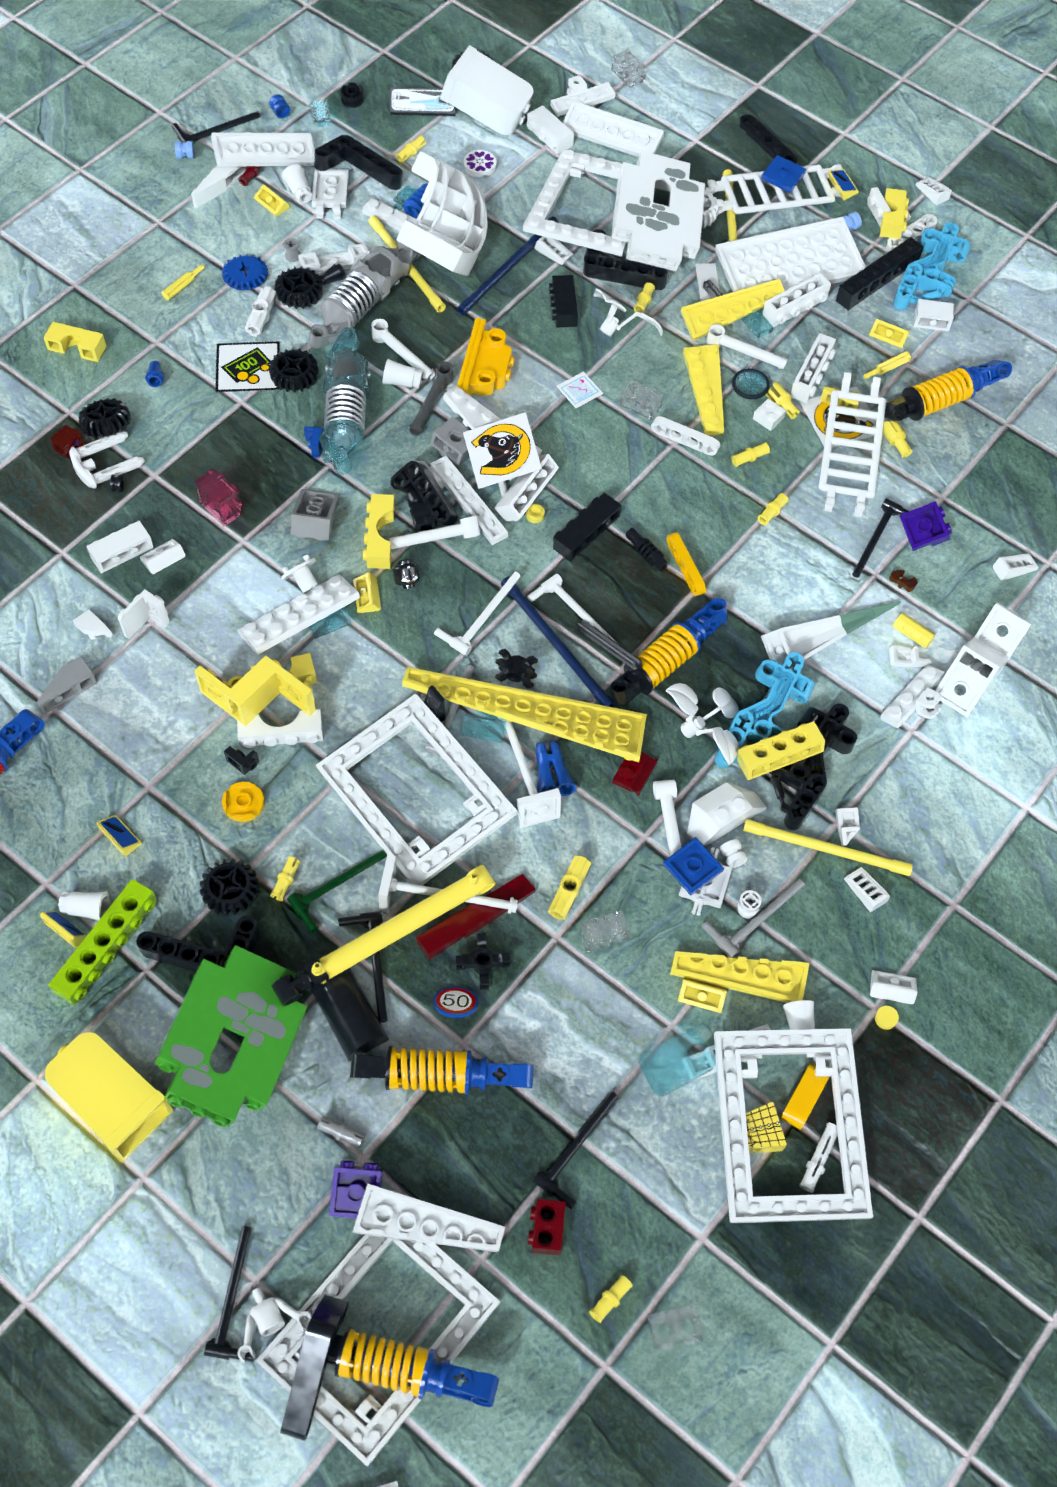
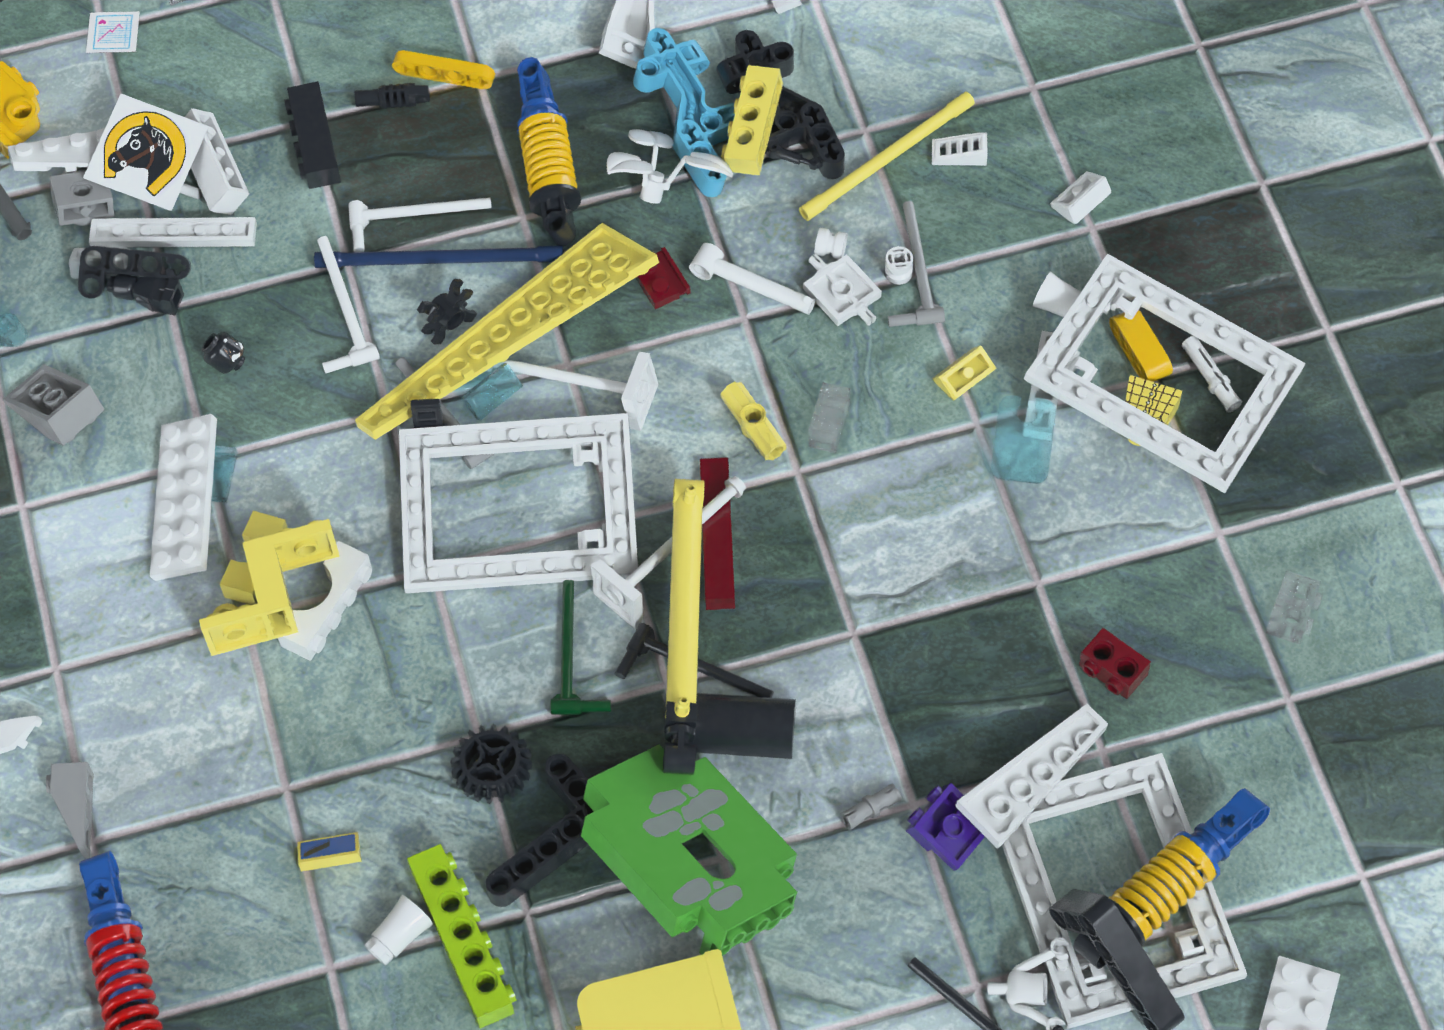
camera: 50 degrees left, 0 degrees up
light yellow slope [40,911,87,948] -> none
white bracket [118,589,170,639] -> none
yellow tile [221,781,265,822] -> none
black bracket [224,746,259,775] -> none
light yellow pin [270,856,301,901] -> none
white piece [281,554,318,593] -> none
piece [350,1045,534,1095] -> none
light yellow slope [353,572,381,613] -> none
light yellow arch [363,494,395,569] -> none
white piece [389,516,481,550] -> none
piece [433,987,478,1018] -> none
black pin [456,933,510,990] -> none
light yellow tile [526,504,545,523] -> none
black bar [532,1092,618,1210] -> none
blue piece [536,741,576,796] -> none
black axle [577,620,643,671] -> none
light yellow pin [589,1275,633,1323] -> none
blue plate [663,837,724,896] -> none
light yellow wing [670,951,809,1003] -> none
white wedge [687,782,767,847] -> none
white slope [835,808,860,846] -> none
light yellow tile [875,1006,899,1030] -> none

